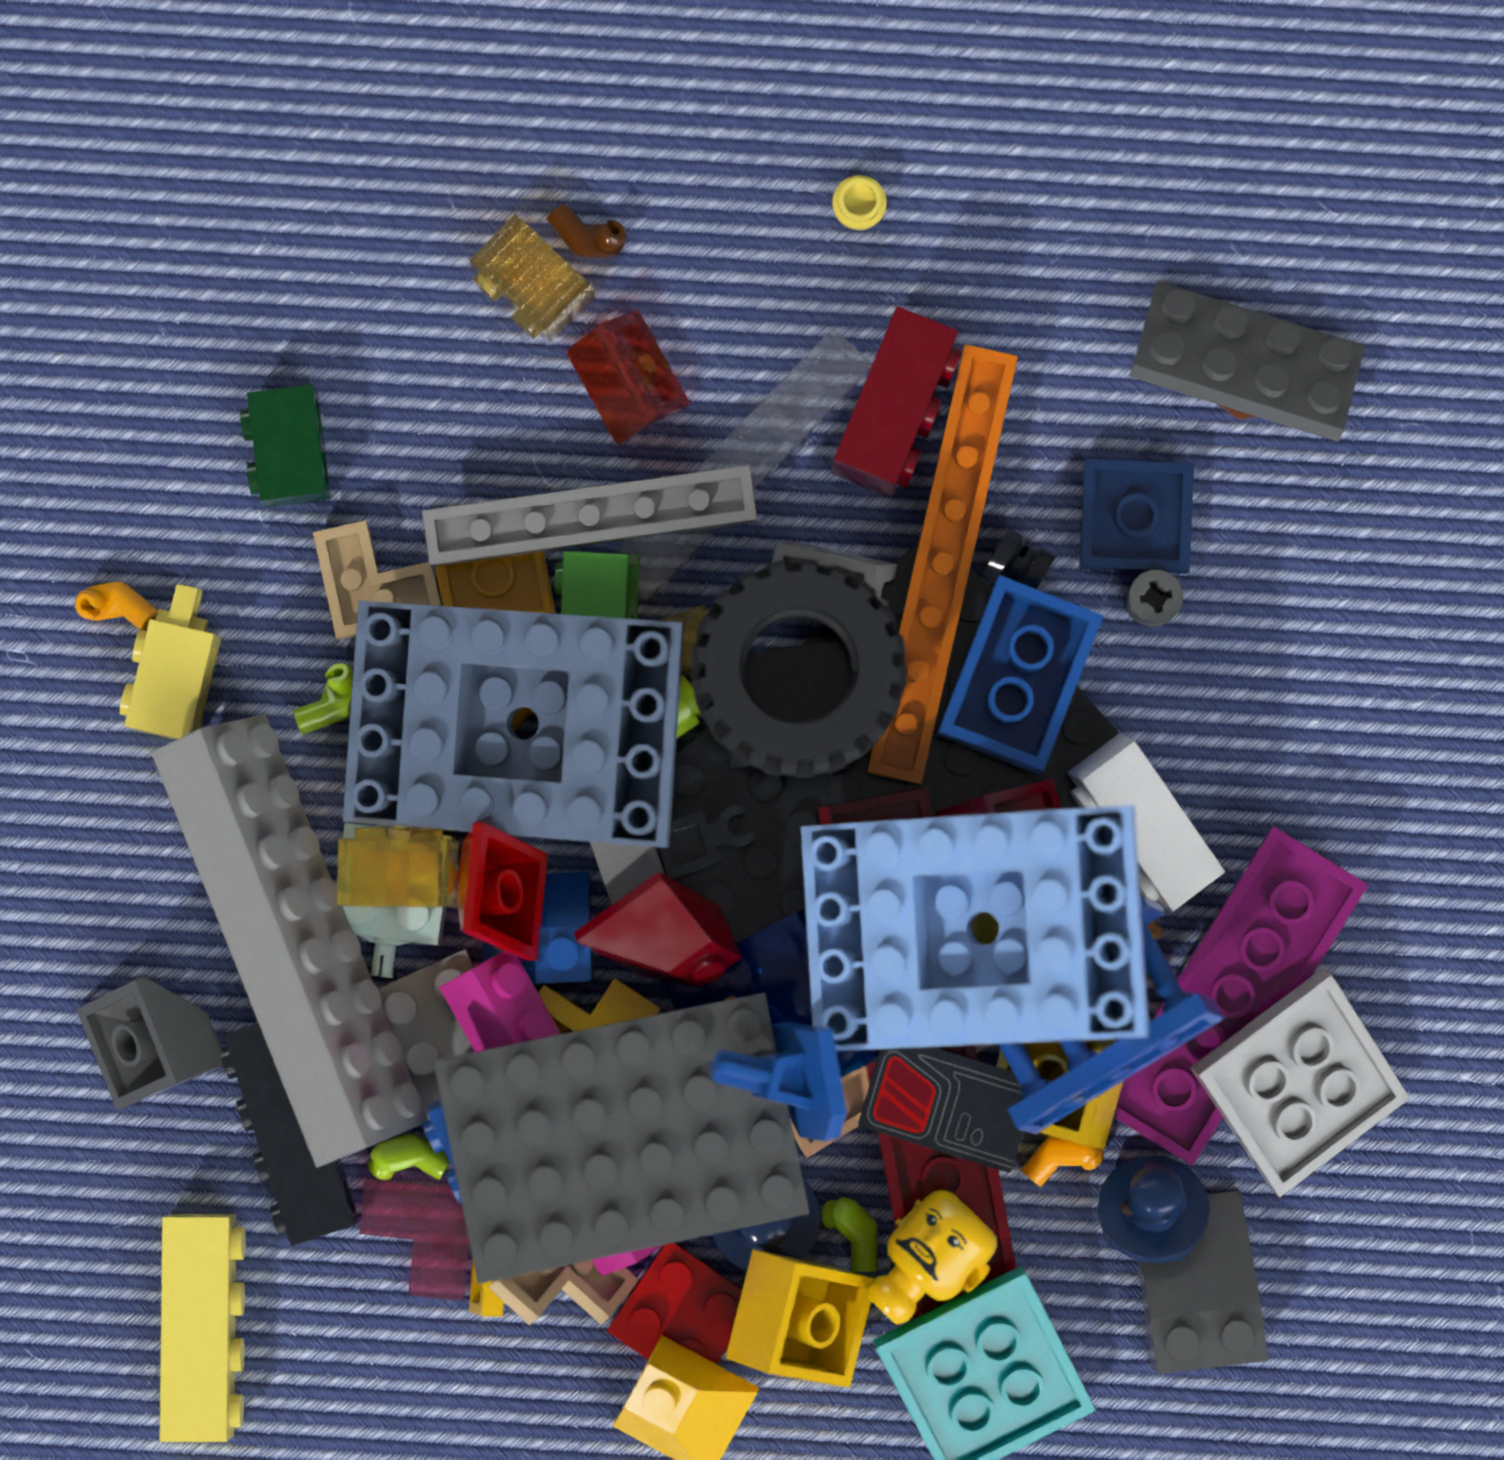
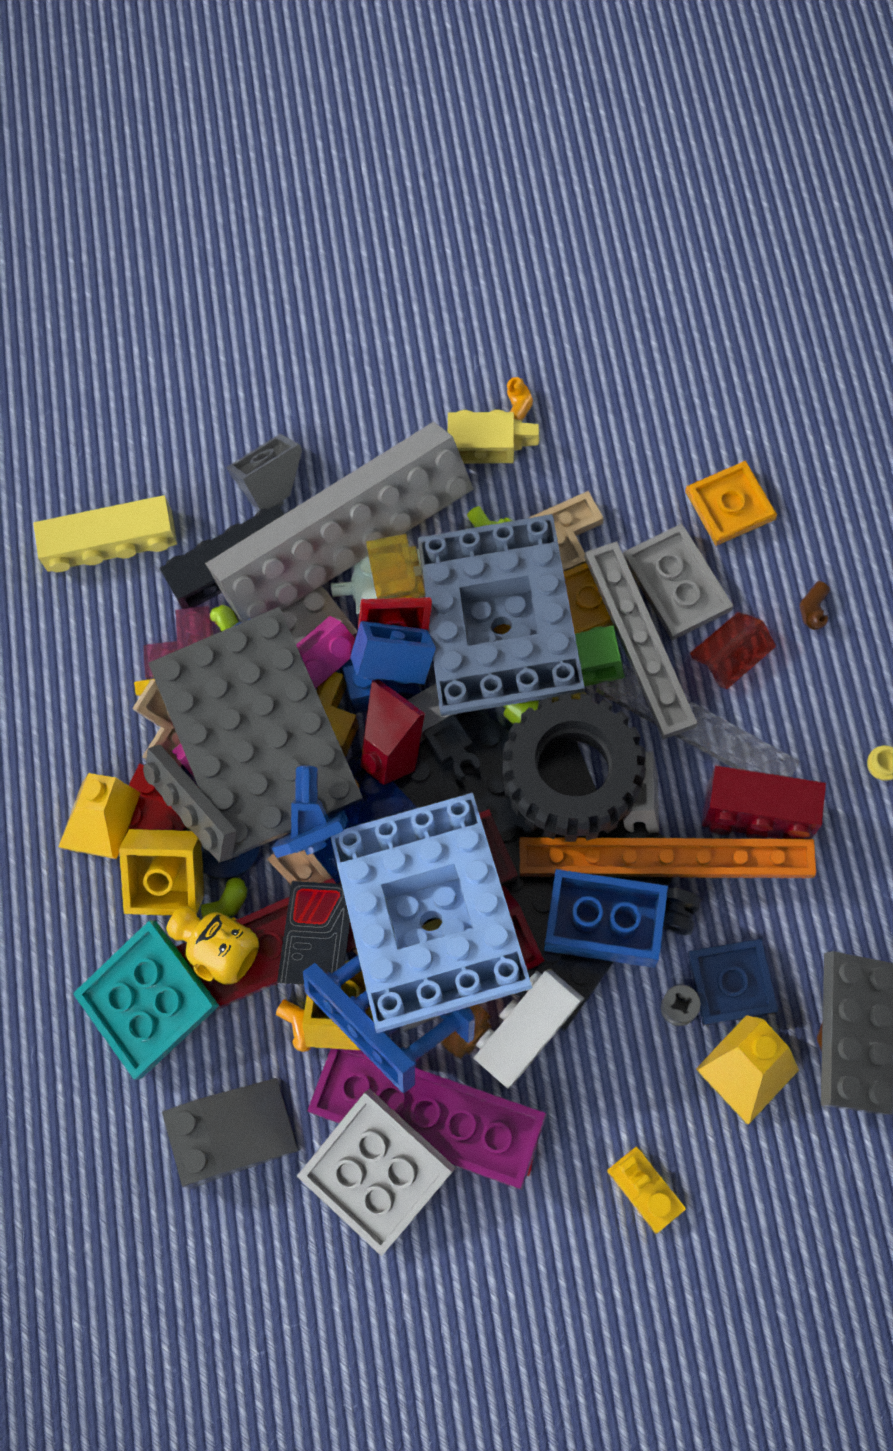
camera: 85 degrees right, 15 degrees down
dark green brick [240,384,331,507] -> none
clear yellow brick [470,214,595,343] -> none
dark blue plate [1098,1156,1209,1263] -> none
none -> dark grey plate [143,745,237,863]
none -> blue brick [350,621,436,684]
none -> yellow plate [607,1147,686,1234]
none -> light grey plate [623,524,733,641]
none -> light orange plate [685,460,777,546]
none -> yellow slope [696,1015,799,1125]

